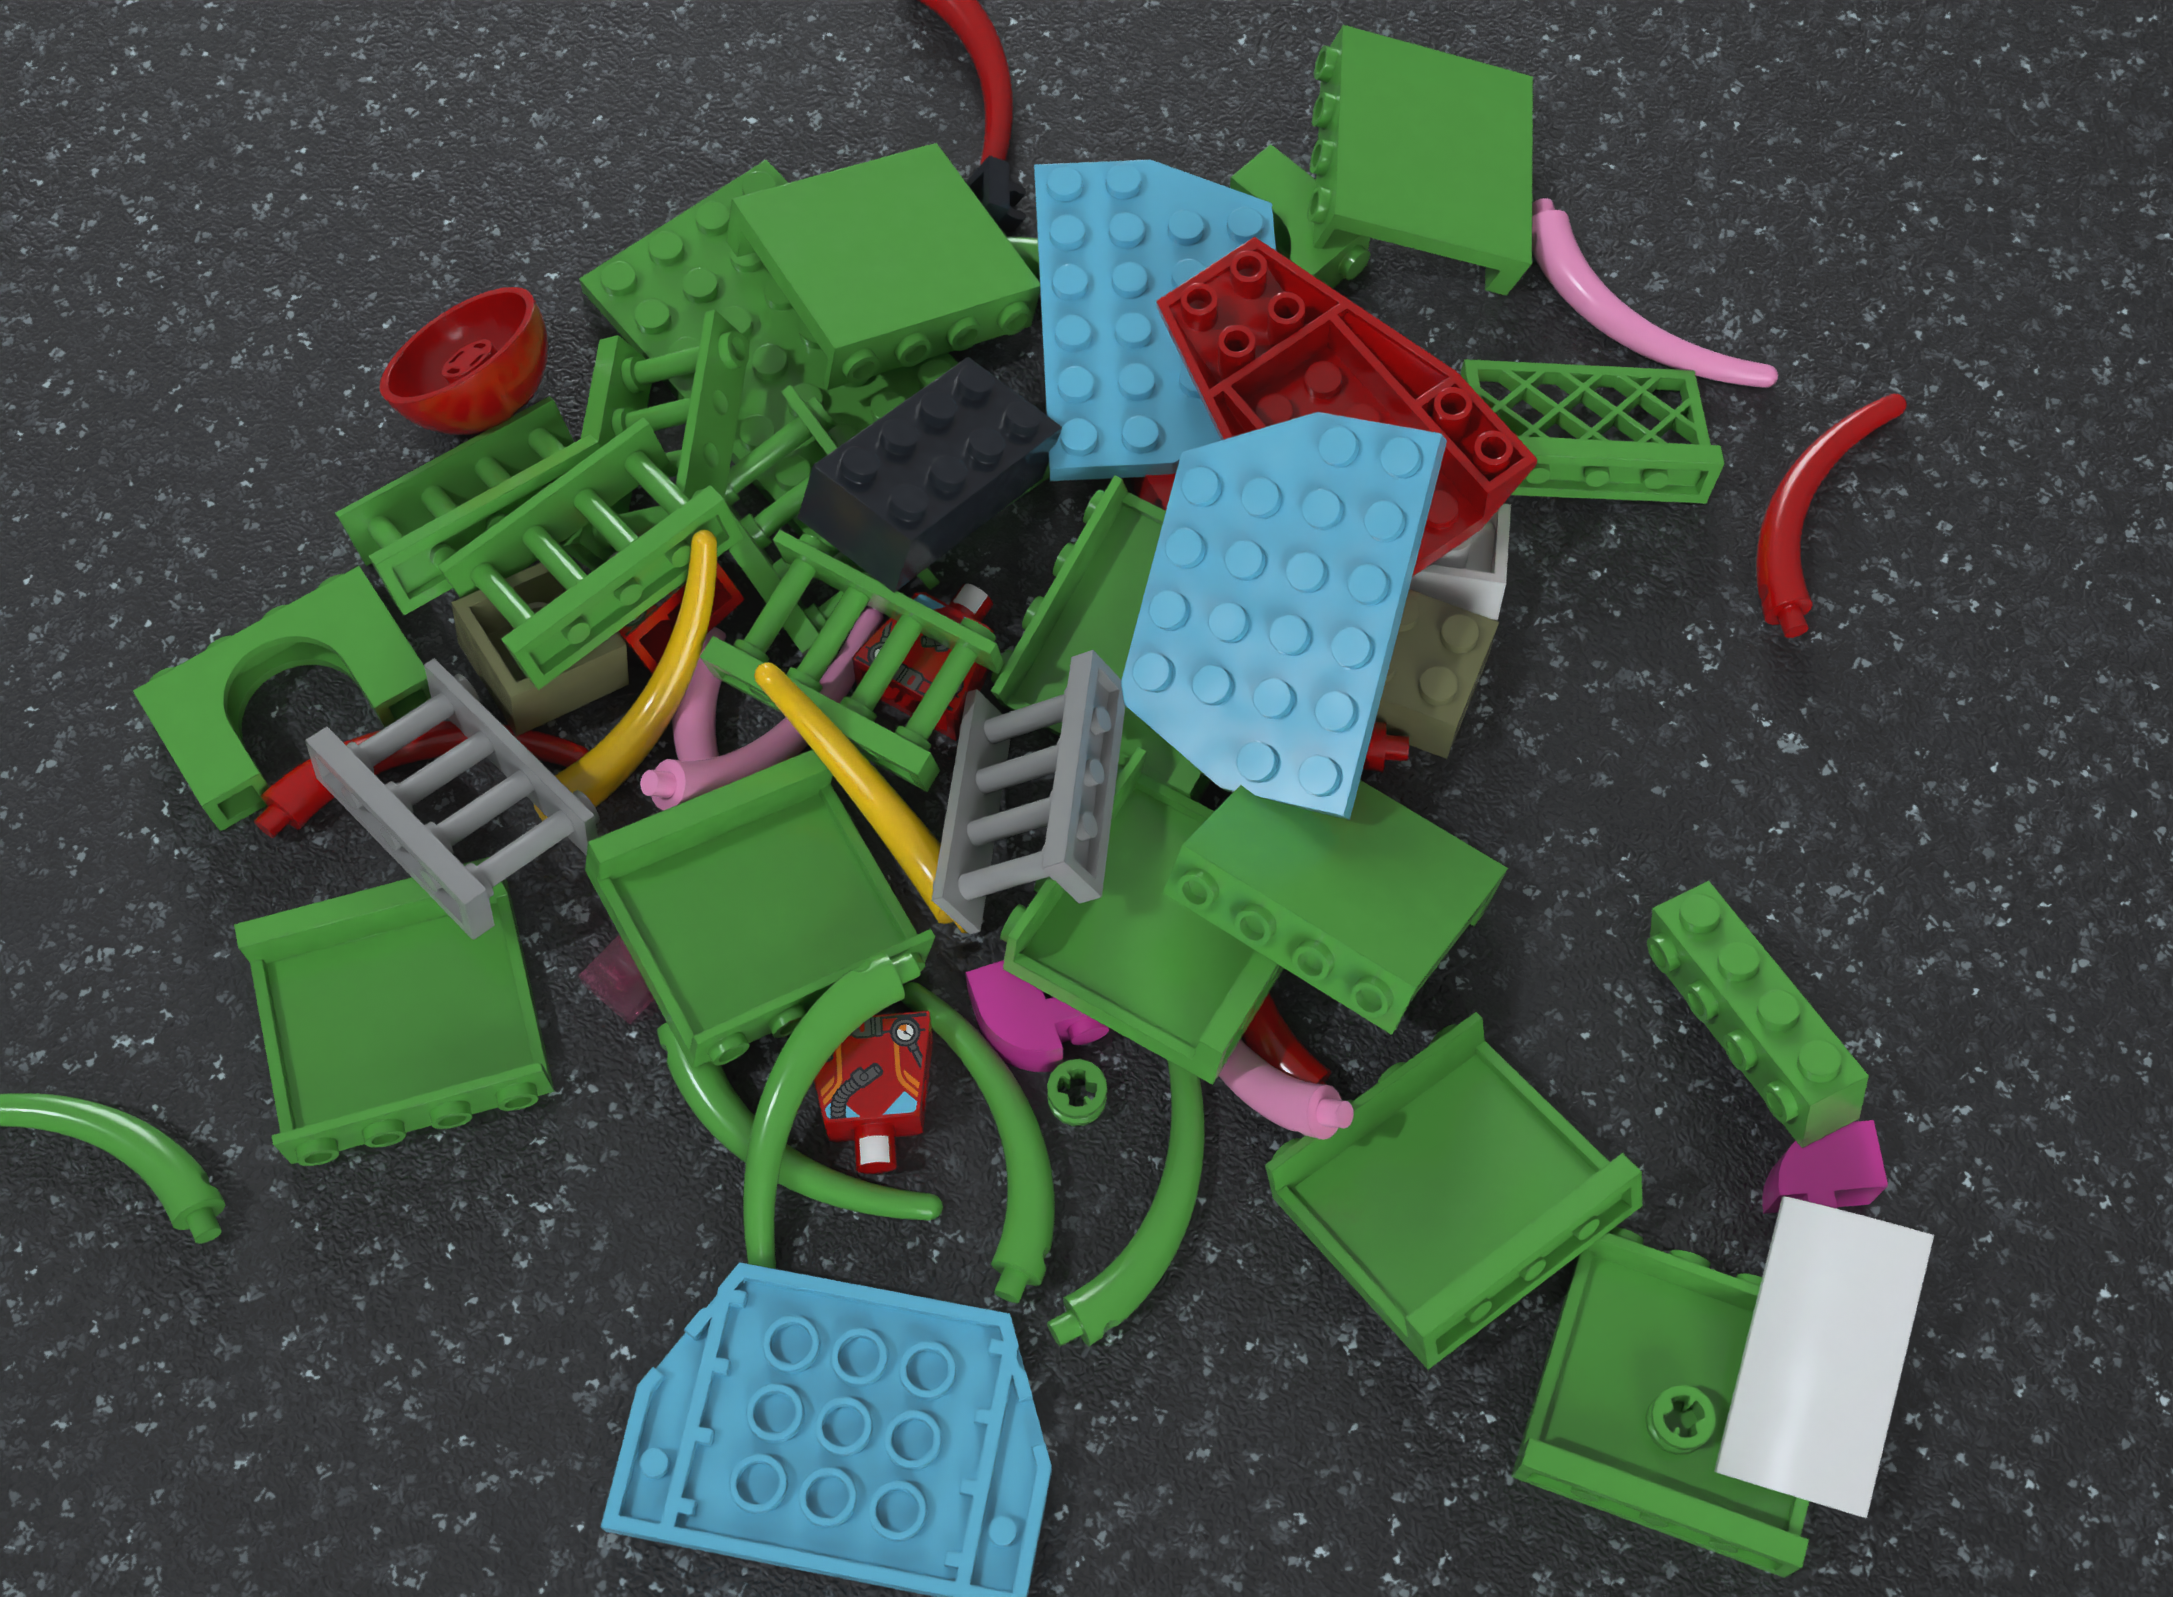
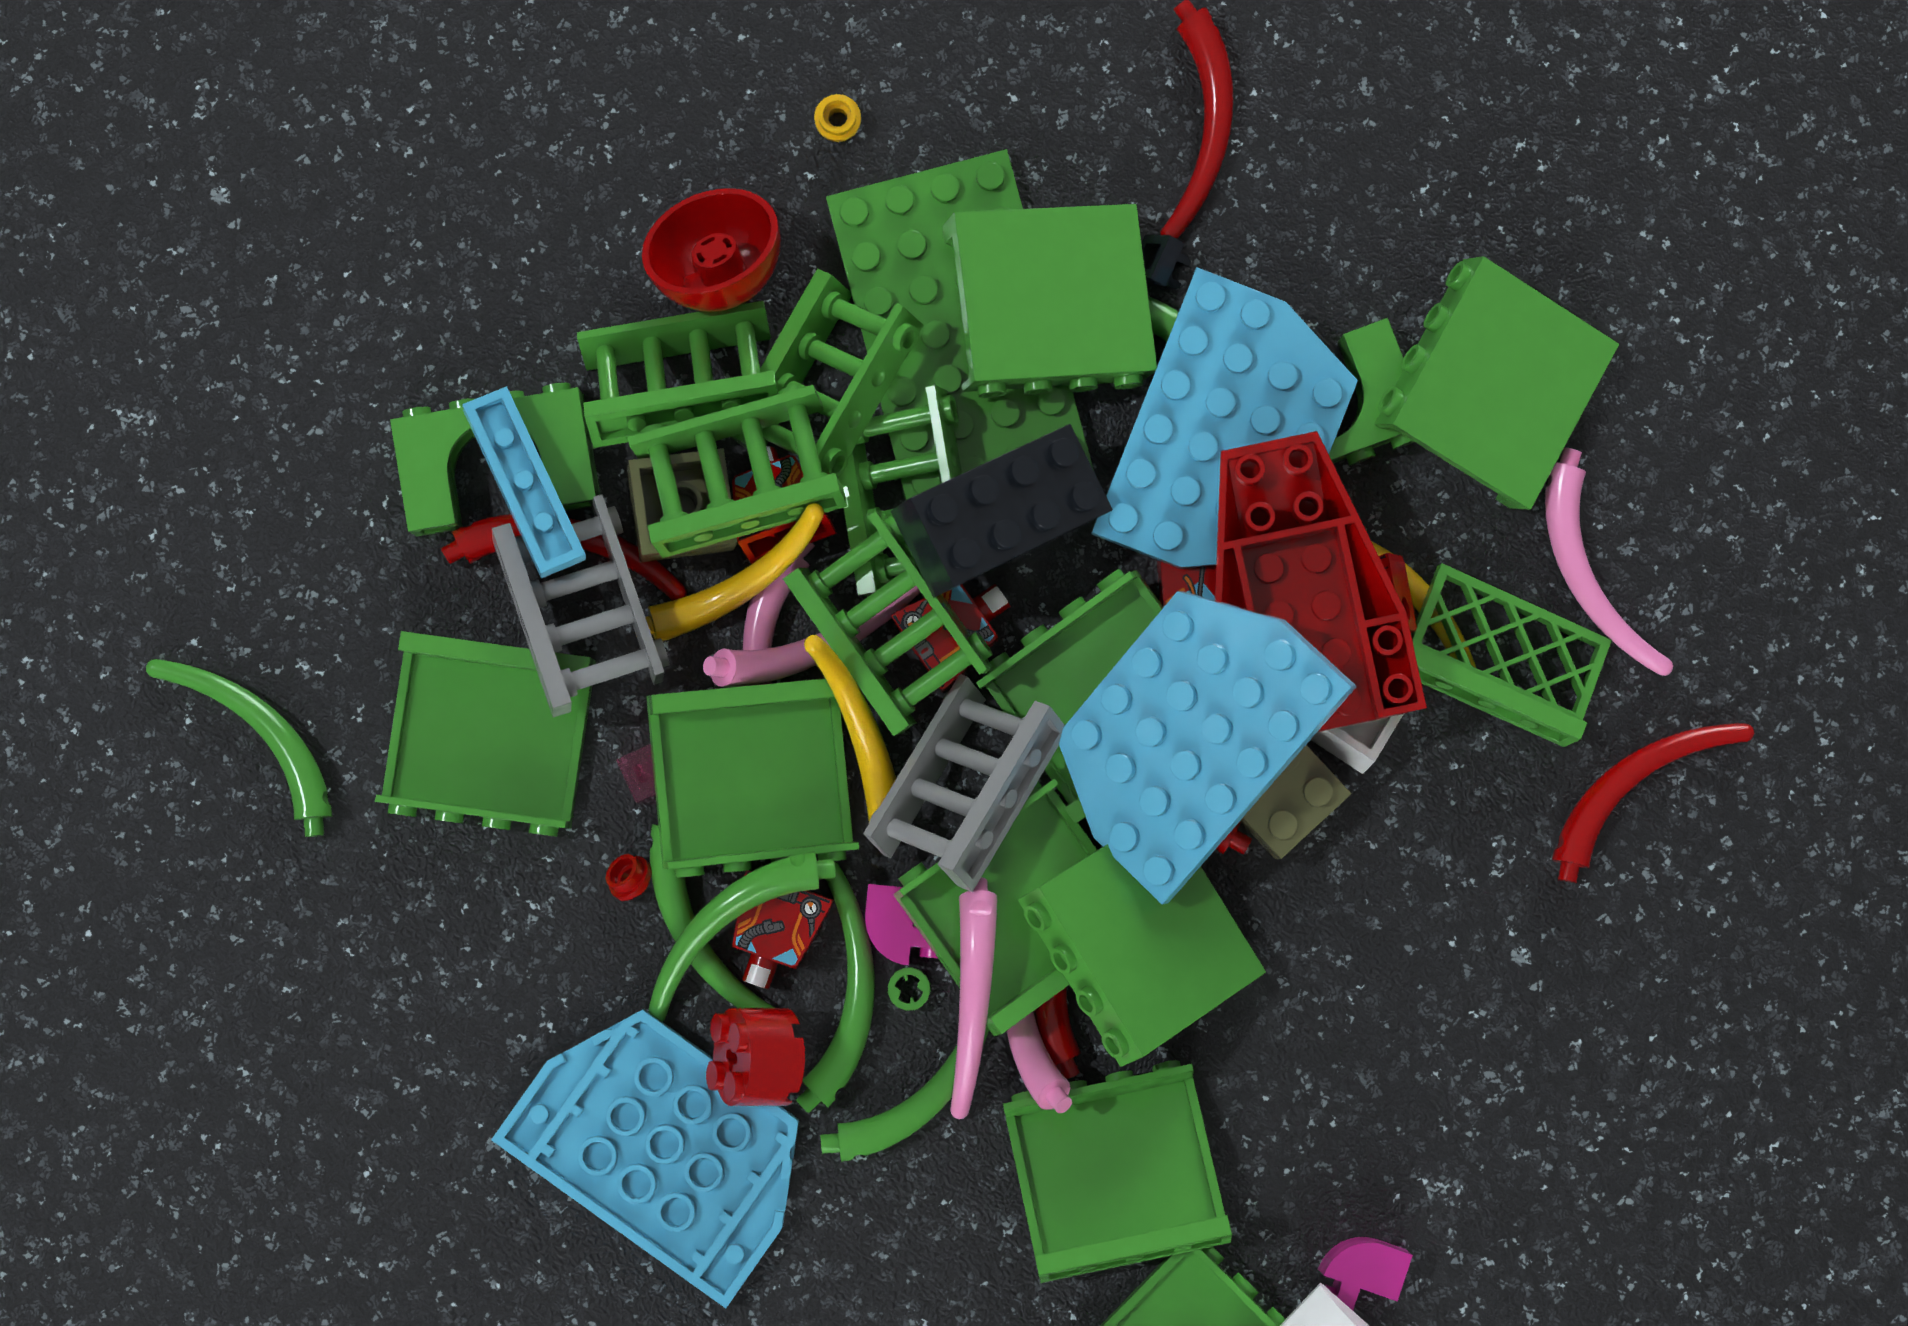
camera: 25 degrees right, 20 degrees up
bright green brick [1647,881,1869,1148] -> none
none -> medium azure plate [462,386,586,579]
none -> red plate [606,854,652,901]
none -> red brick [706,1008,805,1106]
none -> yellow plate [814,94,861,142]
none -> bright pink animal [950,877,997,1119]

